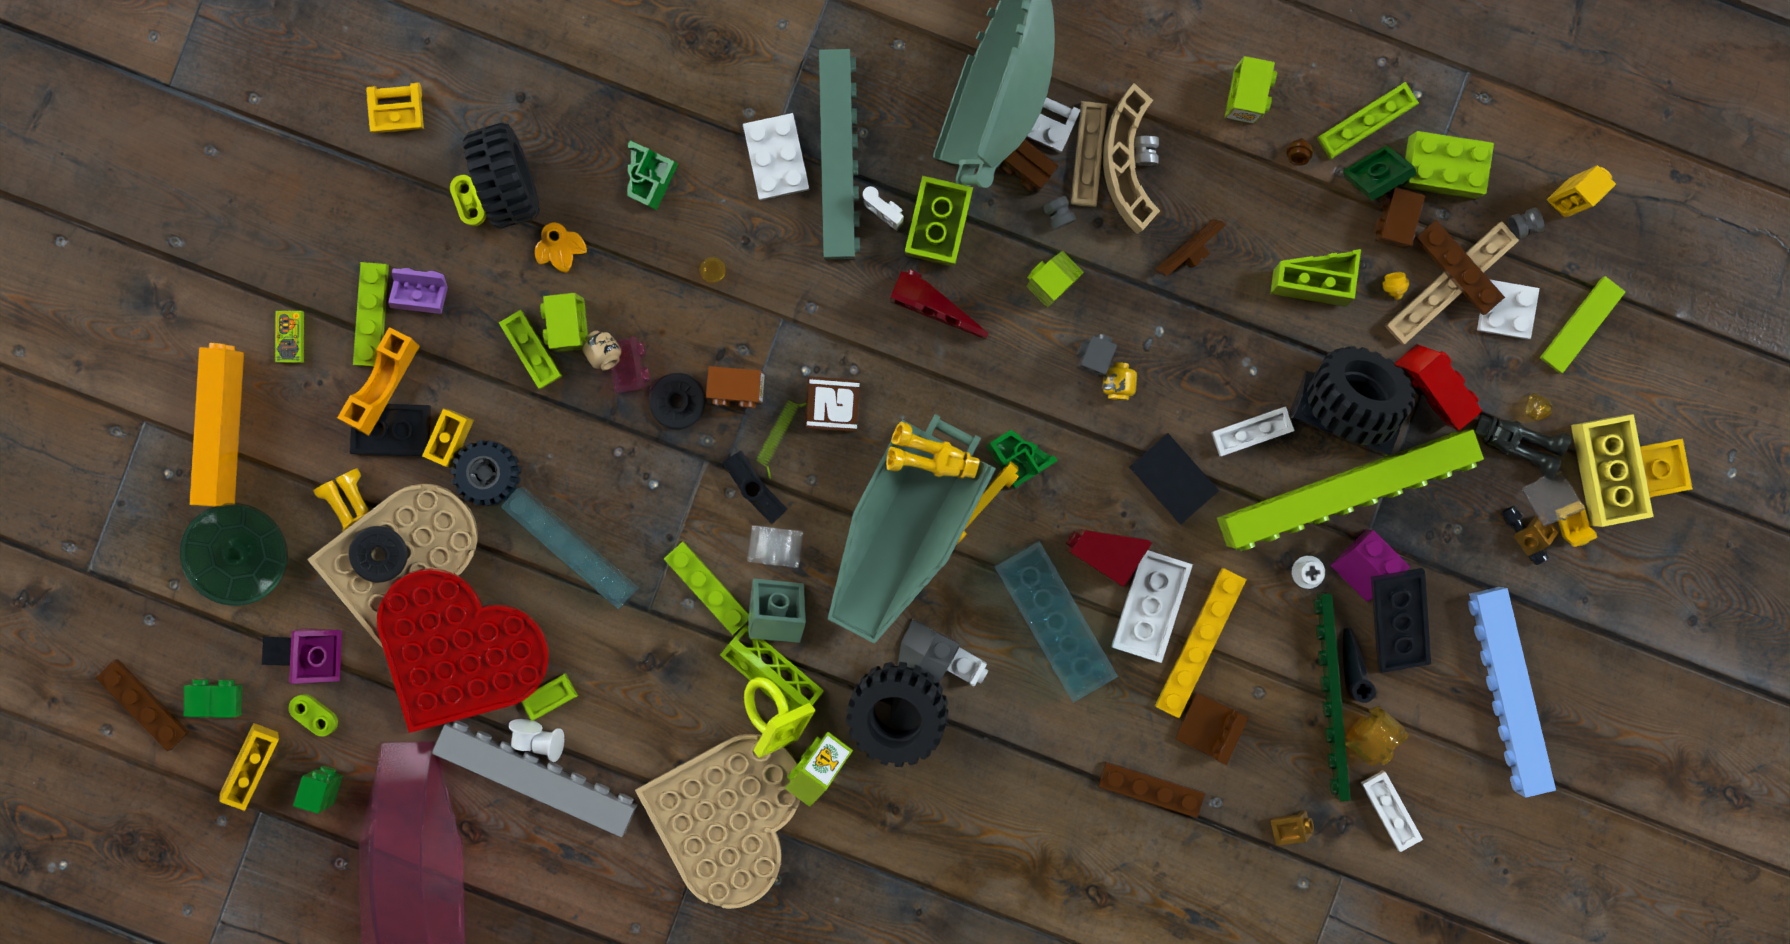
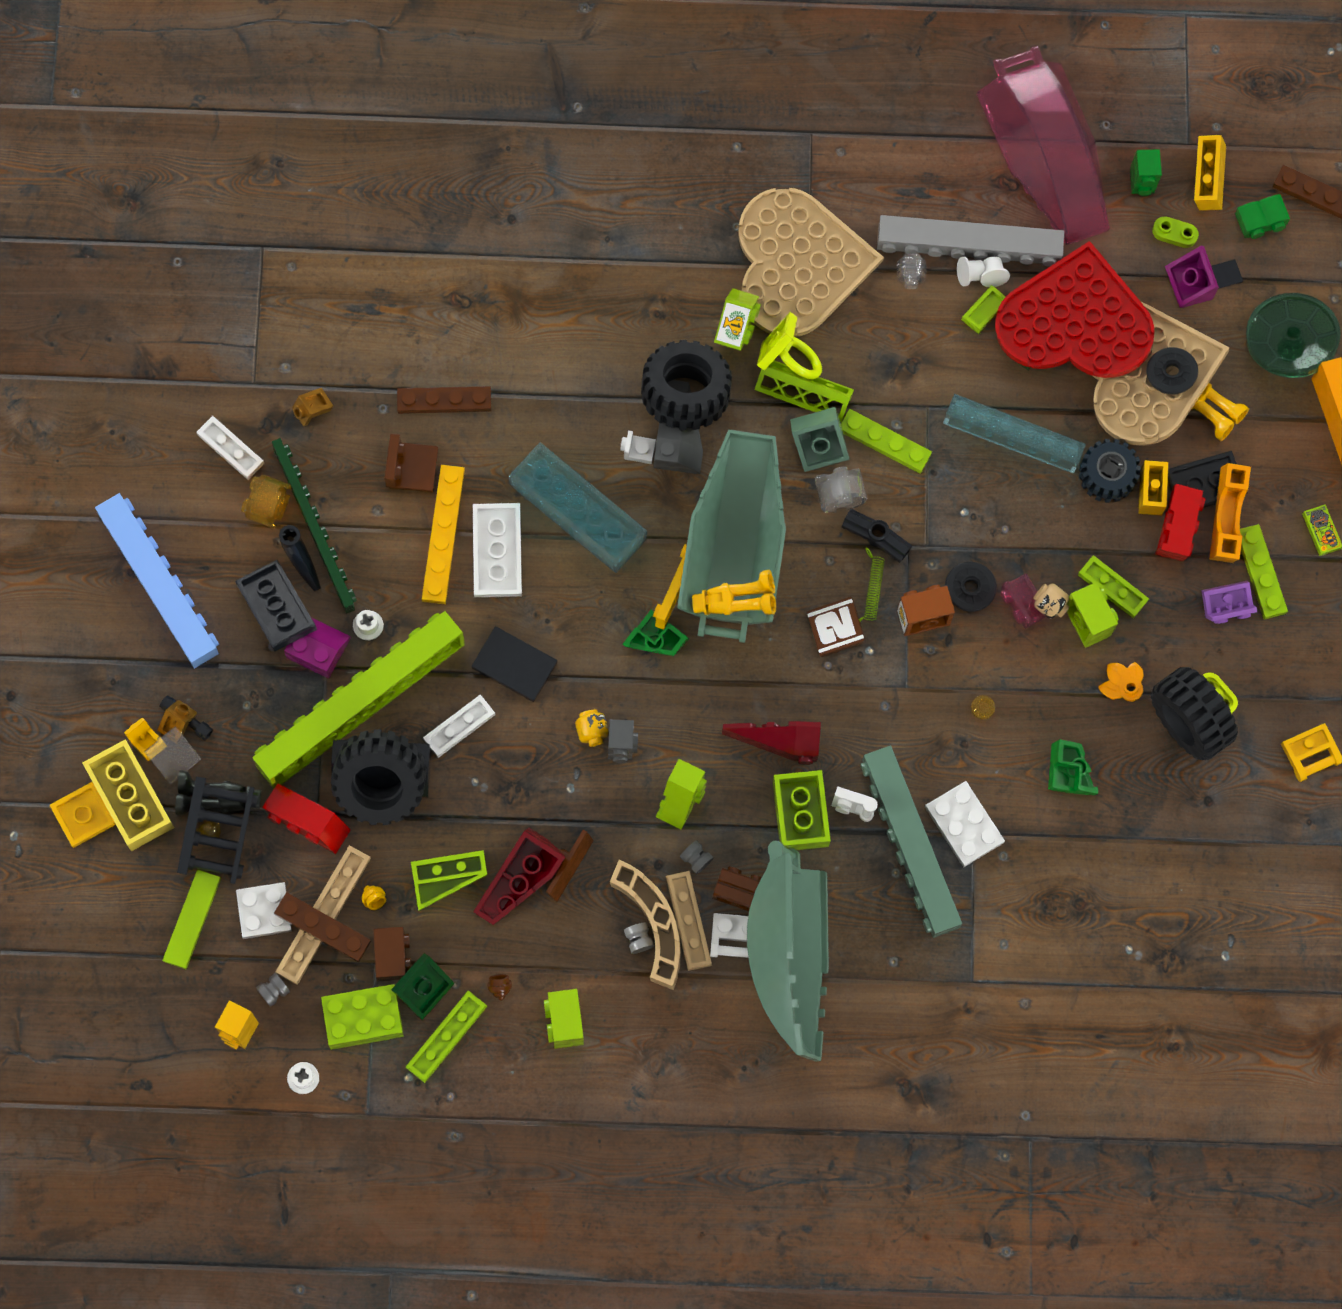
camera: 155 degrees right, 15 degrees down
dark red slope [1066,529,1152,587] -> none
none -> black fence [177,776,258,884]
none -> white piece [287,1062,319,1094]
none -> dark red wedge [473,828,565,925]
none -> clear head [897,253,927,289]
none -> red wedge [1156,484,1205,561]

